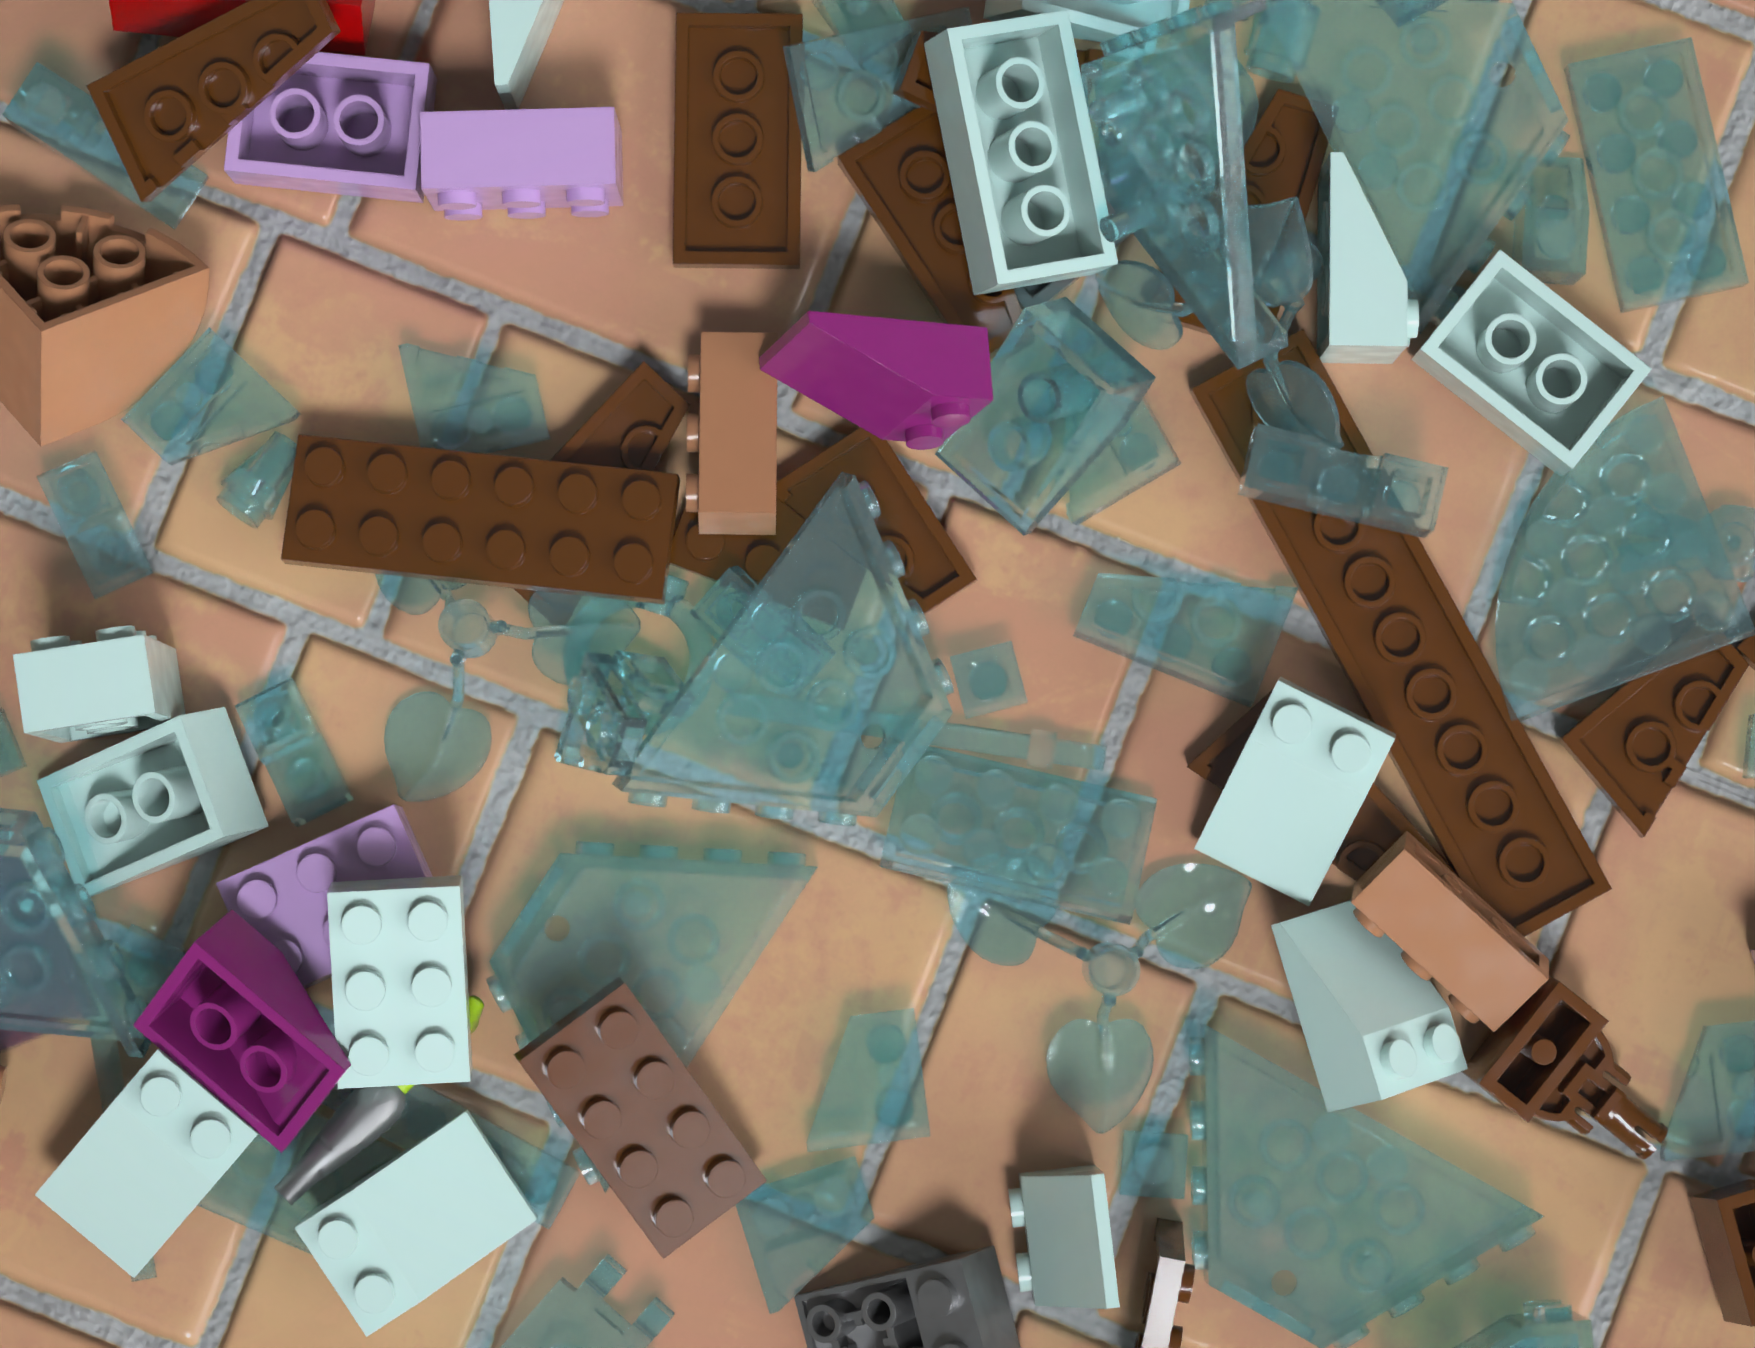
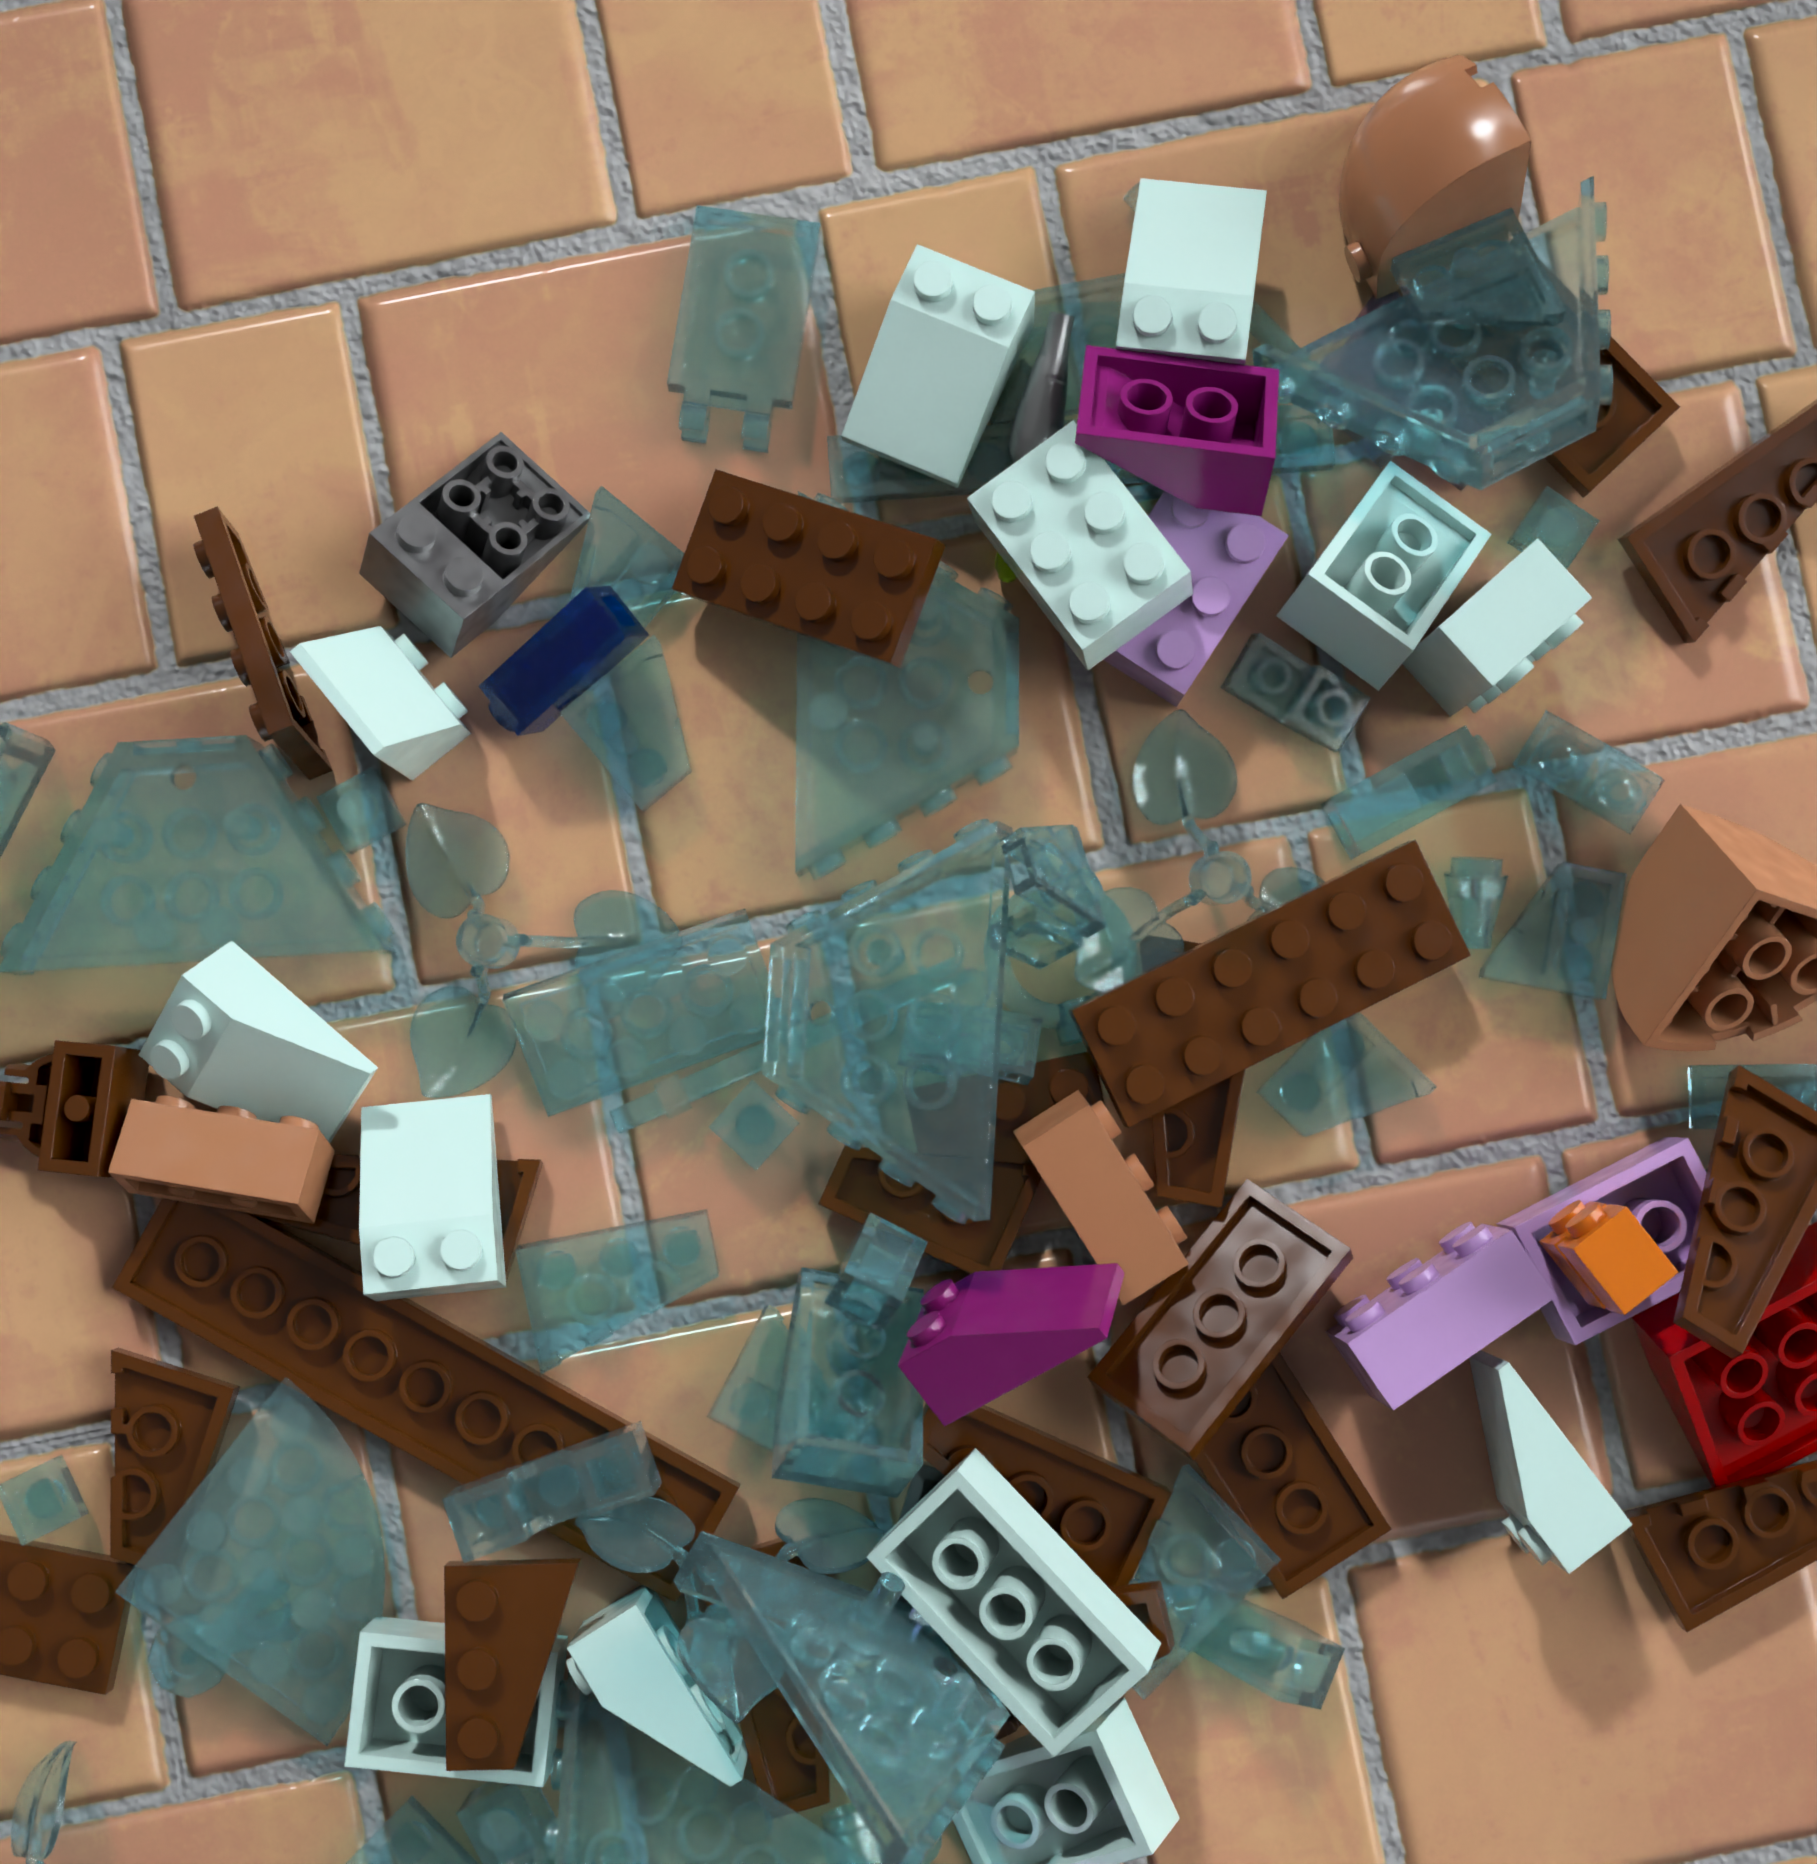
camera: 145 degrees right, 0 degrees up
none -> reddish brown wing [444,1558,582,1771]
none -> clear blue brick [478,586,649,736]
none -> clear light blue brick [824,1212,928,1332]
none -> reddish brown plate [1087,1179,1353,1461]
none -> clear light blue brick [1321,725,1497,860]
none -> orange piece [1539,1200,1679,1315]

